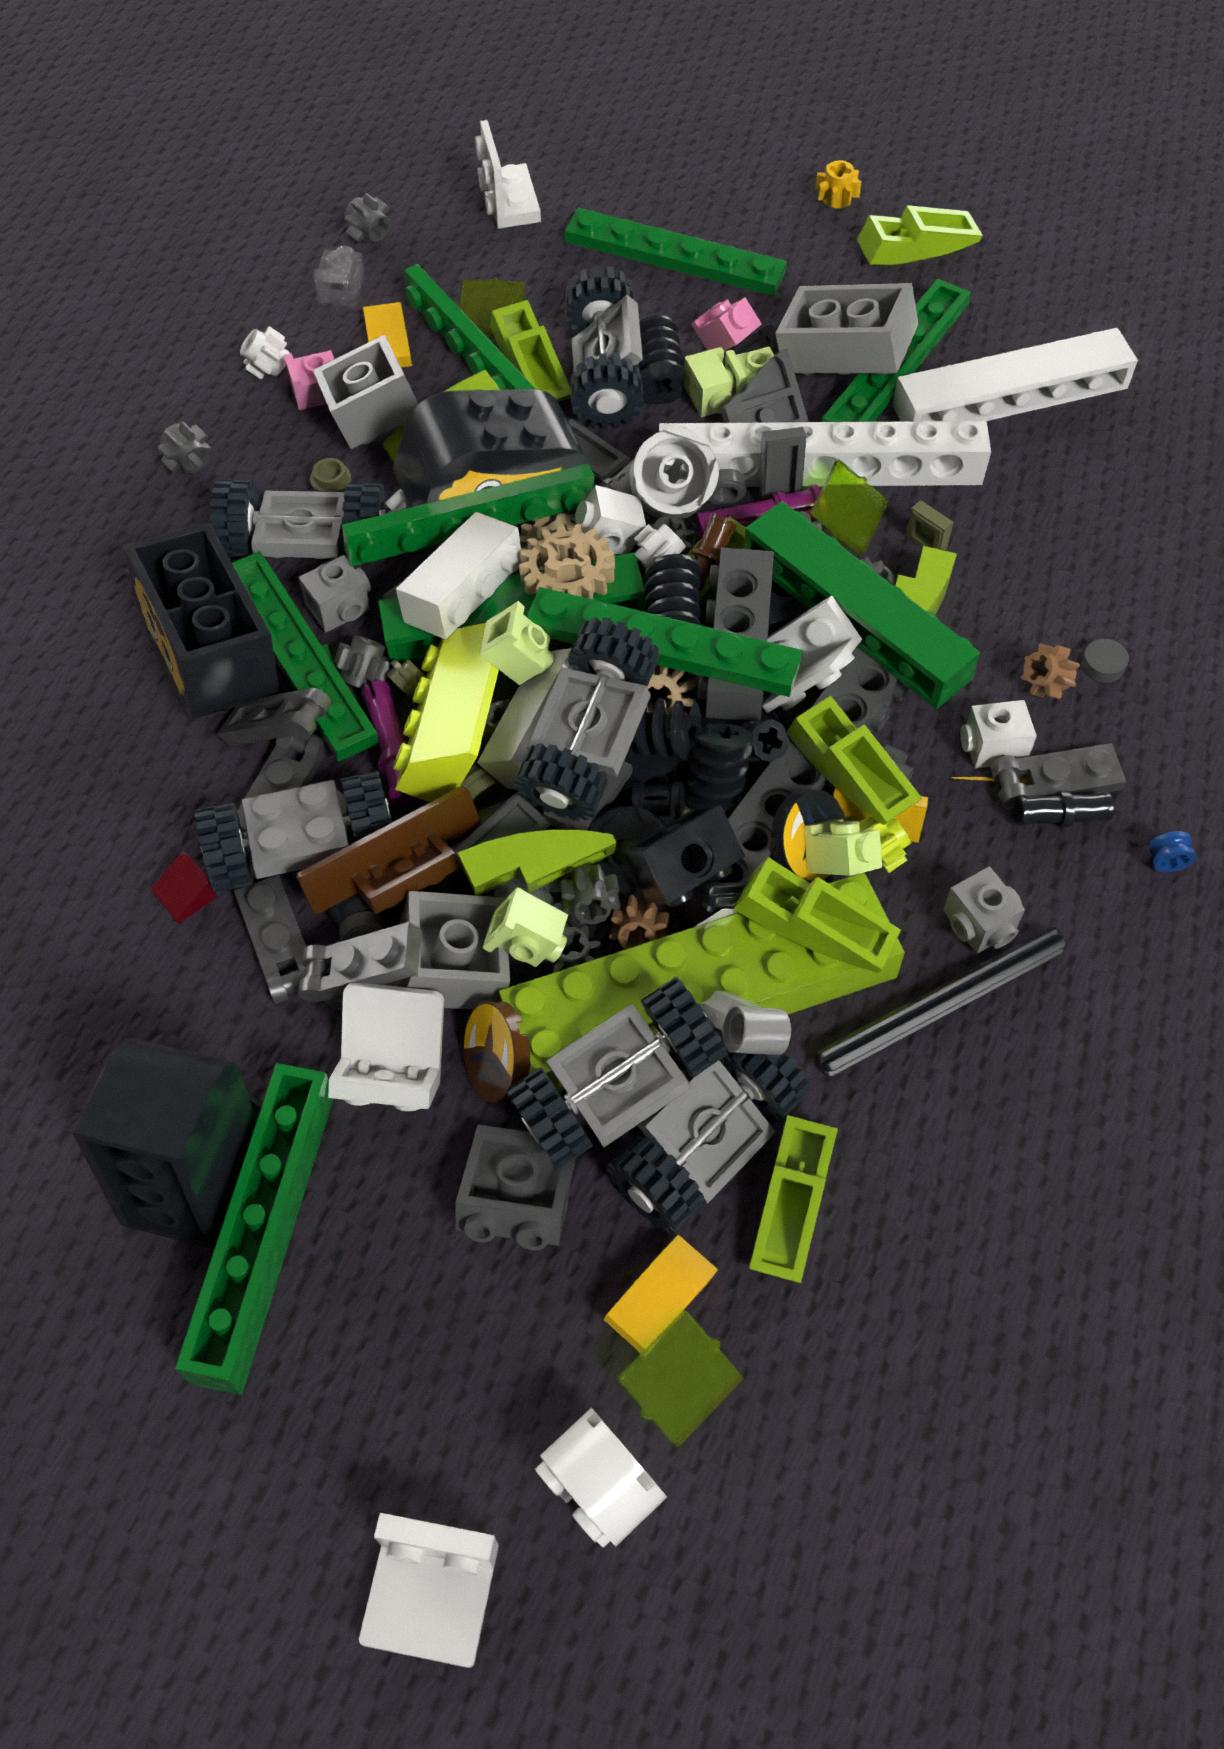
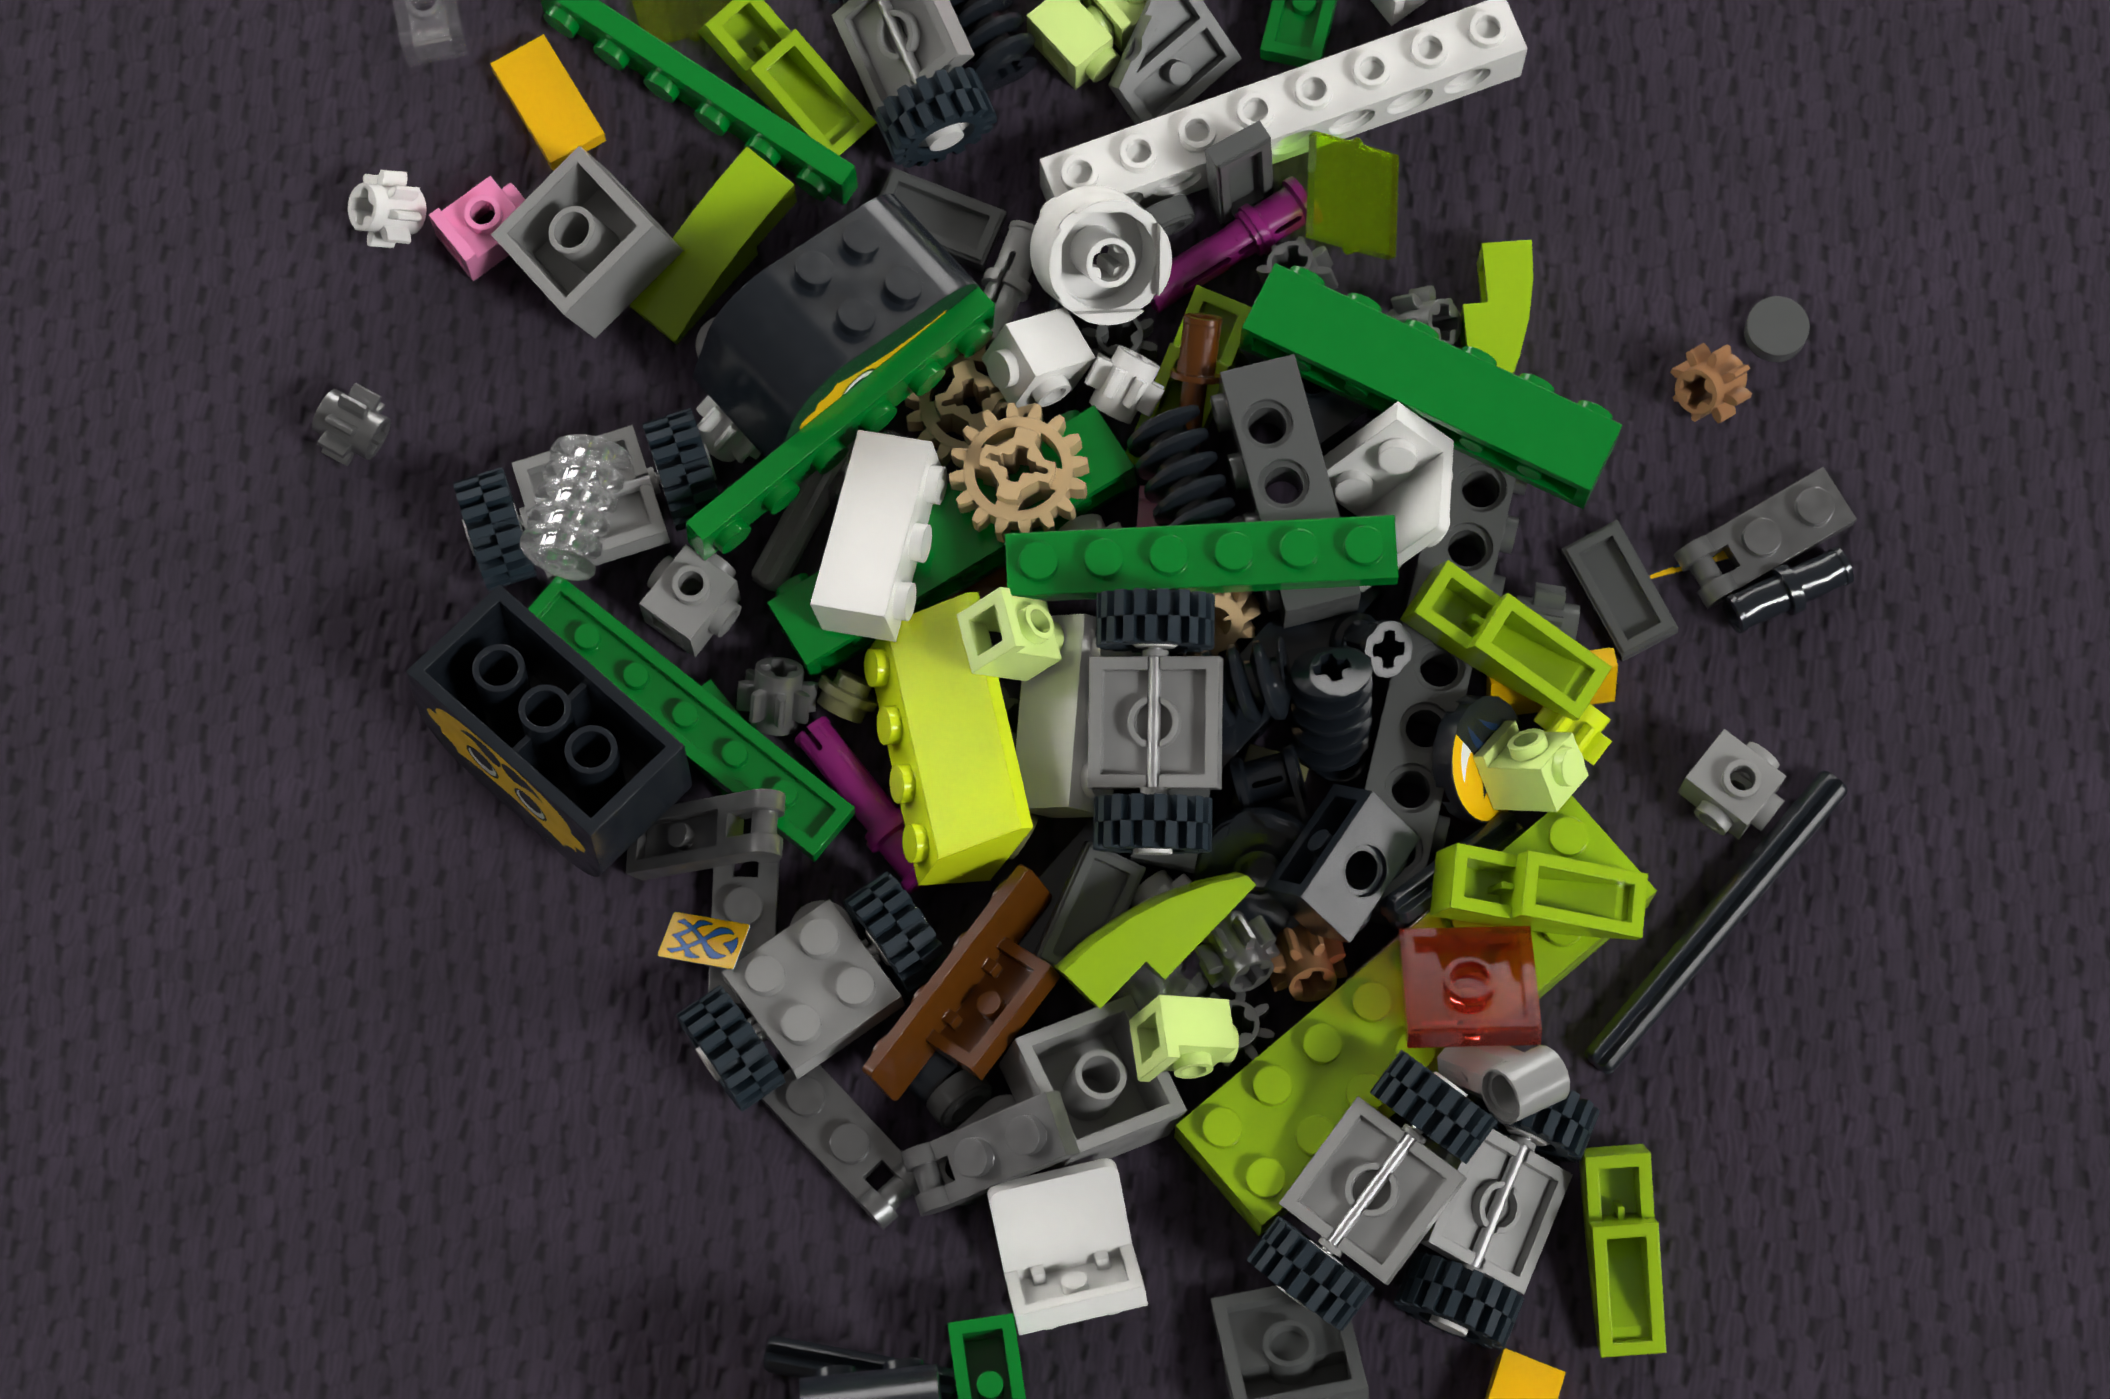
camera: 20 degrees left, 15 degrees up
dark red slope [151,852,217,924] -> none
olive plate [310,458,352,492] -> none
tile [464,1001,530,1103] -> none
olive tile [906,500,954,551] -> none
white brick [960,700,1037,769] -> none
blue bush [1148,831,1197,872] -> none
none -> clear piece [520,434,631,581]
none -> yellow sticker [658,912,750,970]
none -> clear red plate [1398,926,1542,1048]
none -> dark grey tile [1561,520,1679,662]

